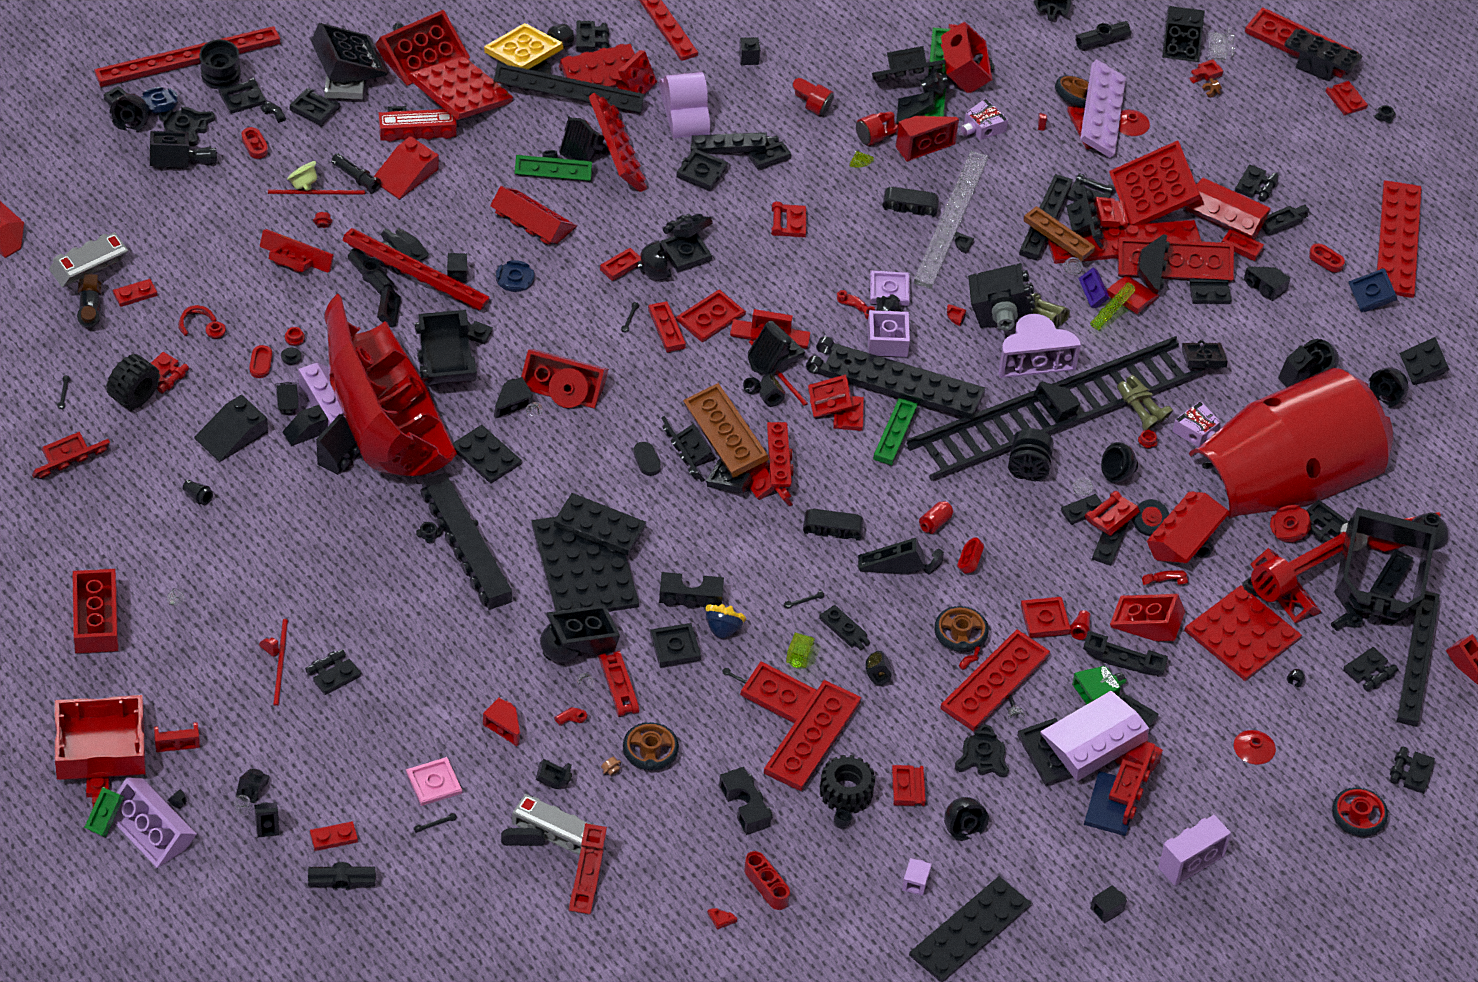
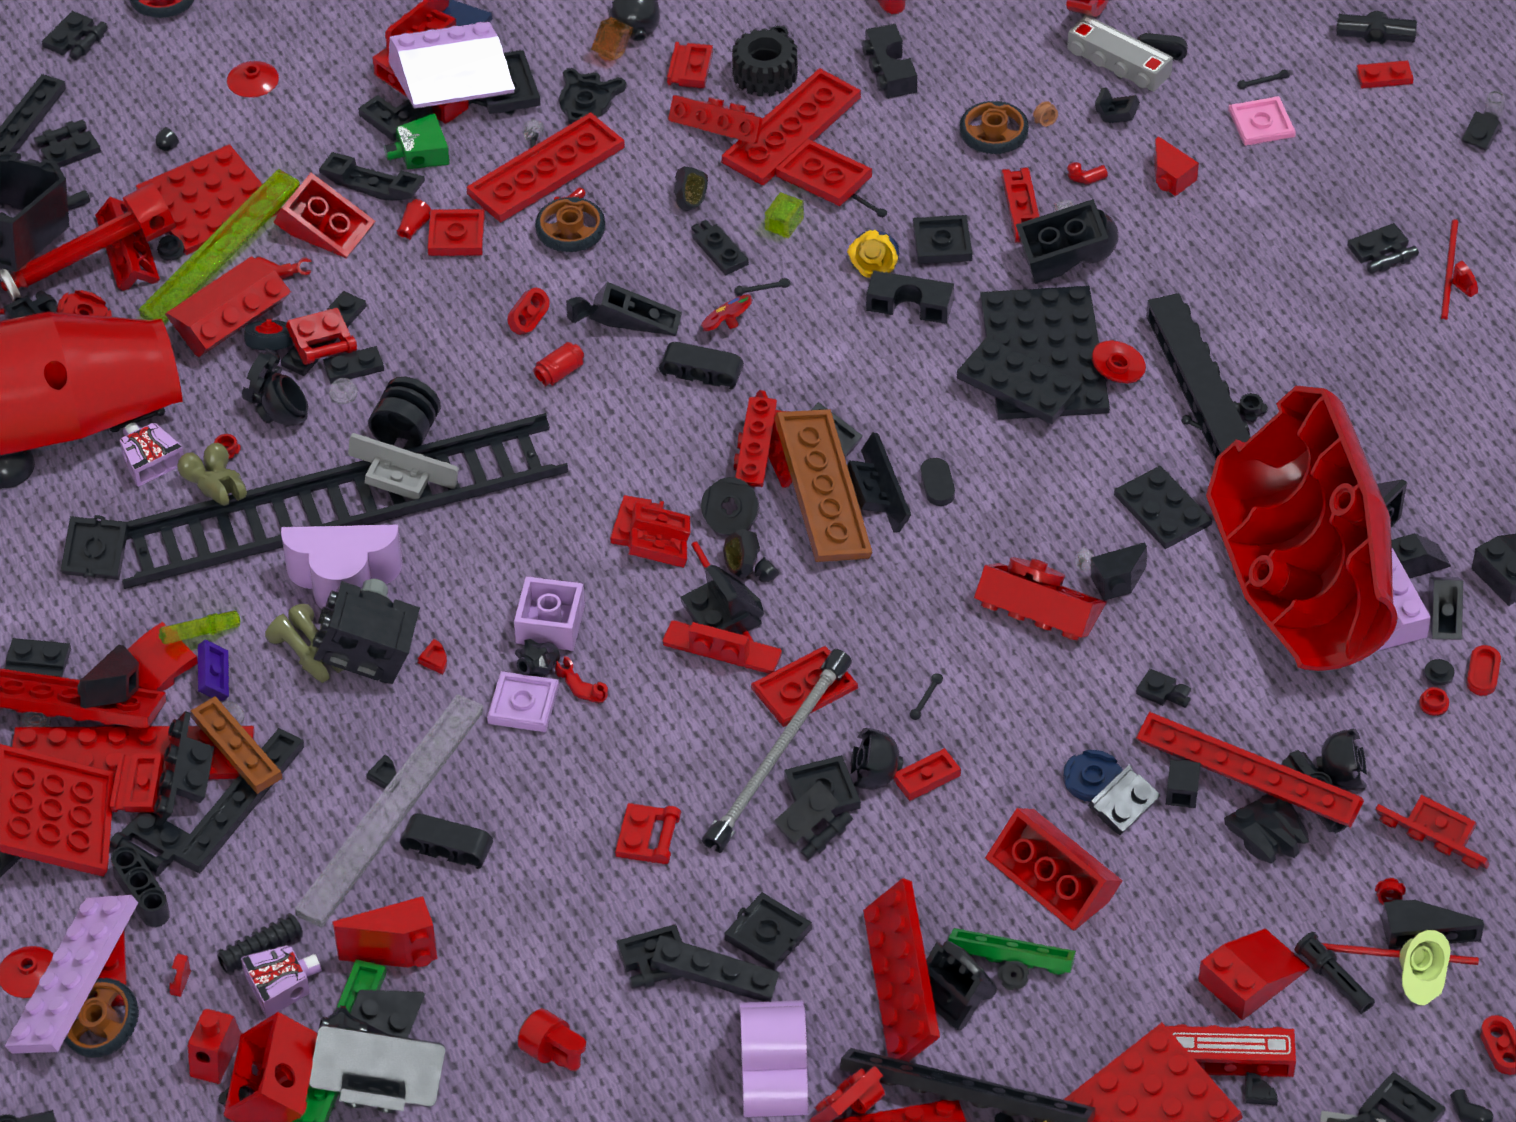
camera: 165 degrees left, 0 degrees up
black slope [254,802,279,838] -> none
black plate [377,286,401,327] -> none
black cylinder [415,310,477,385] -> none
red plate [648,301,686,352] -> none
black hinge [805,336,985,419] -> none
clear neon green tile [849,151,874,168] -> none
red piece [856,111,898,146] -> none
green plate [873,398,918,465] -> none
black slope [1034,381,1081,423] -> none
none -> black beam [111,846,170,927]
none -> clear neon green plate [138,168,300,325]
none -> red torso [188,1009,241,1084]
none -> black piece [217,913,303,975]
none -> black plate [242,349,282,404]
none -> light grey bracket [348,433,459,500]
none -> clear orange brick [591,17,633,61]
none -> red bracket [668,95,763,143]
none -> red piece [701,294,753,331]
none -> black plate [701,477,759,535]
none -> light grey hose [702,649,852,853]
none -> plate [1087,764,1161,835]
none -> red dish [1092,340,1146,383]
none -> black cylinder [1316,728,1367,790]
none -> black slope [1381,899,1484,949]

